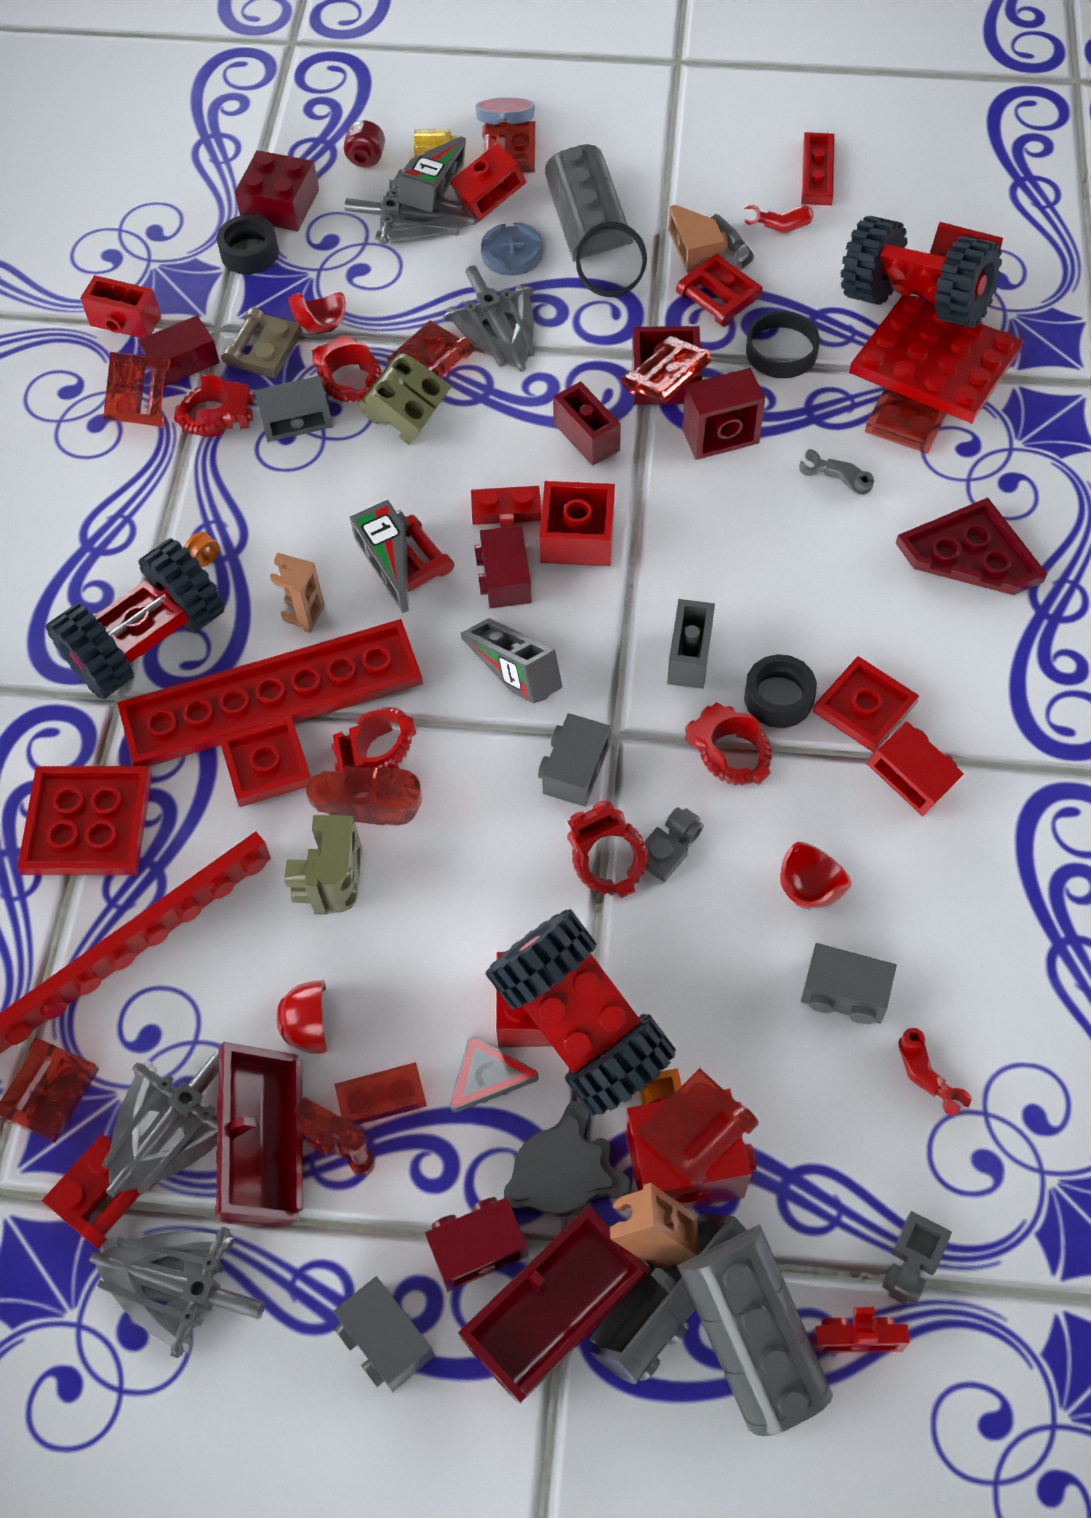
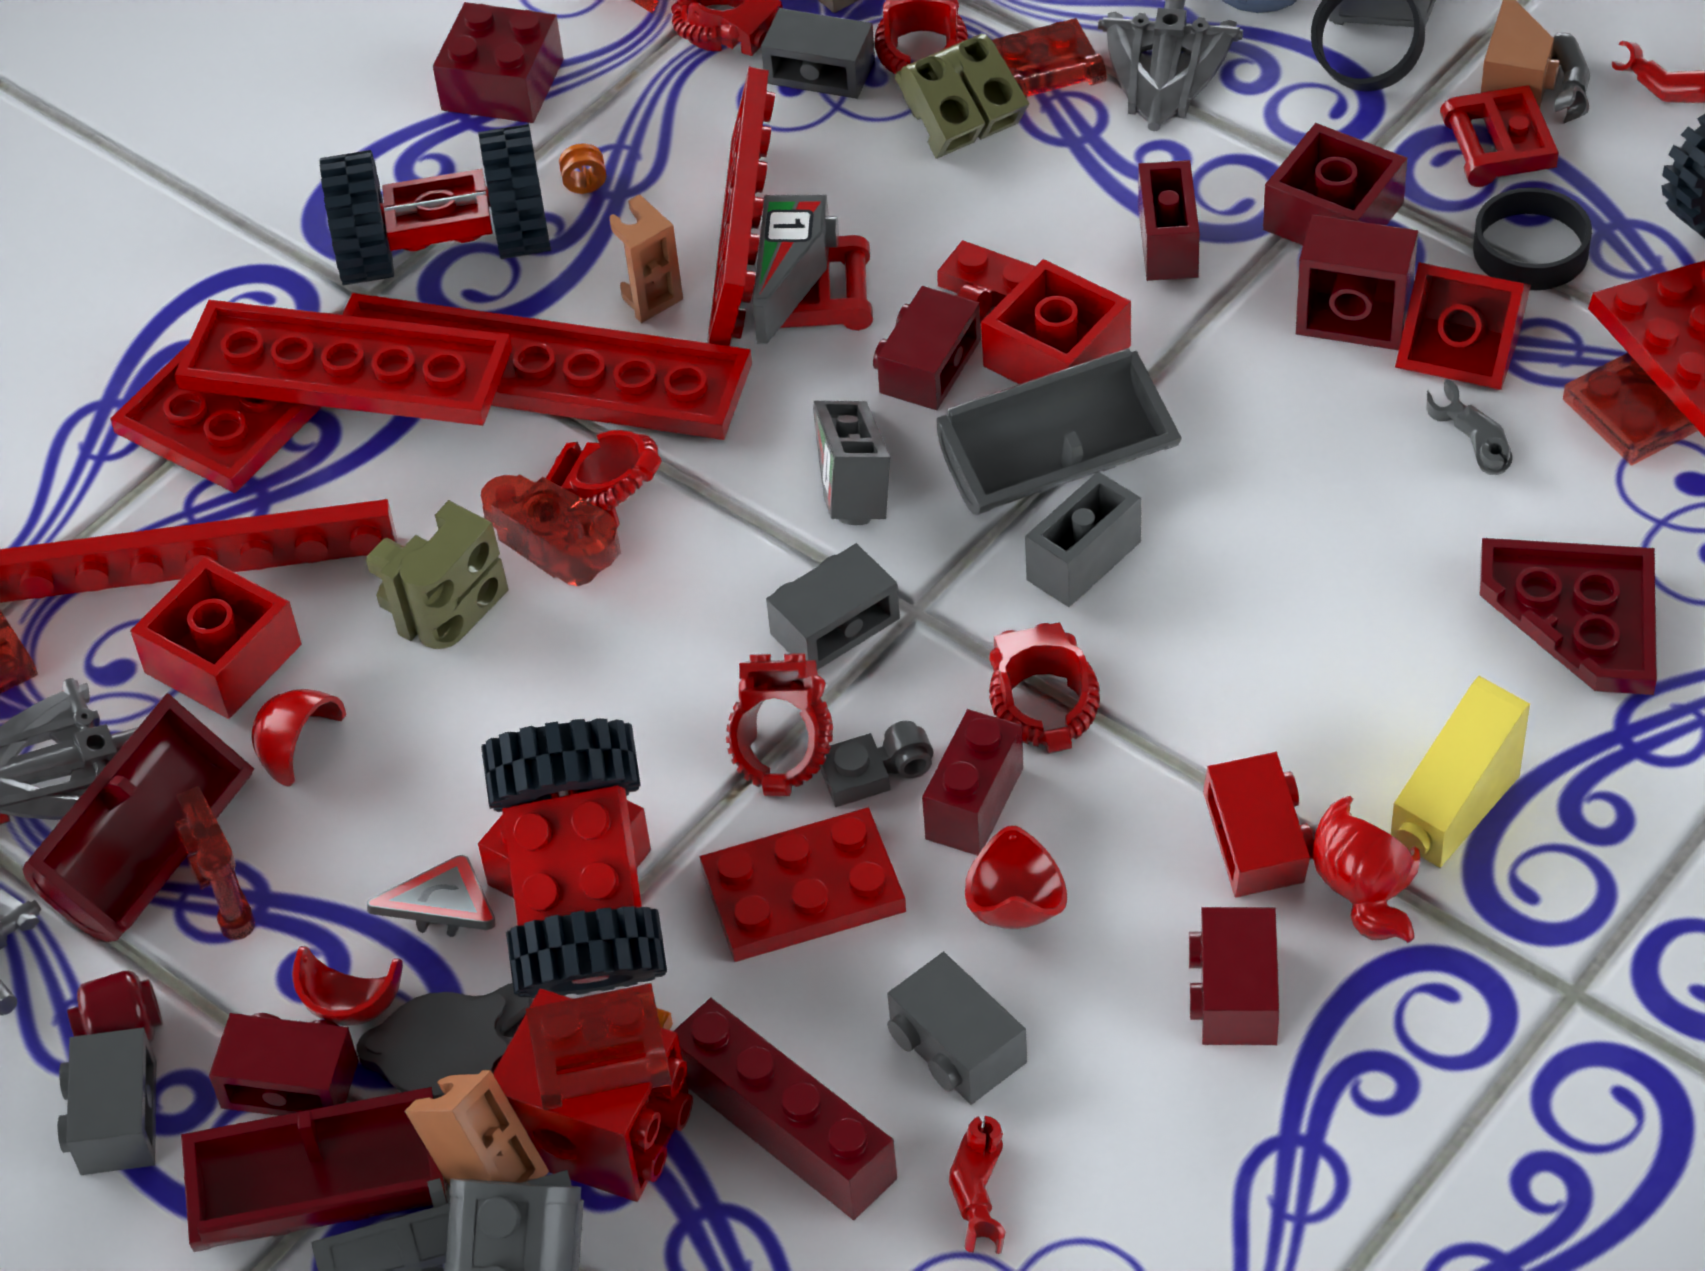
camera: 35 degrees right, 10 degrees down
red plate [219,716,313,807] -> none
clear red plate [334,1062,427,1128] -> none
clear red plate [621,336,712,403] -> none
black tyre [744,654,817,728] -> none
red plate [813,656,919,753] -> none
none -> dark red head [67,970,163,1043]
none -> red brick [130,557,302,719]
none -> red plate [174,300,512,426]
none -> red helmet [292,946,403,1026]
none -> dark red brick [433,2,564,123]
none -> dark red brick [674,997,897,1220]
none -> red plate [699,807,906,962]
none -> red plate [707,66,775,346]
none -> dark red brick [922,709,1024,856]
none -> dark grey container [937,348,1182,515]
none -> dark red brick [1189,907,1279,1045]
none -> red hair [1312,796,1421,943]
none -> light yellow slope [1391,676,1530,868]
none -> red slope [1395,262,1531,390]

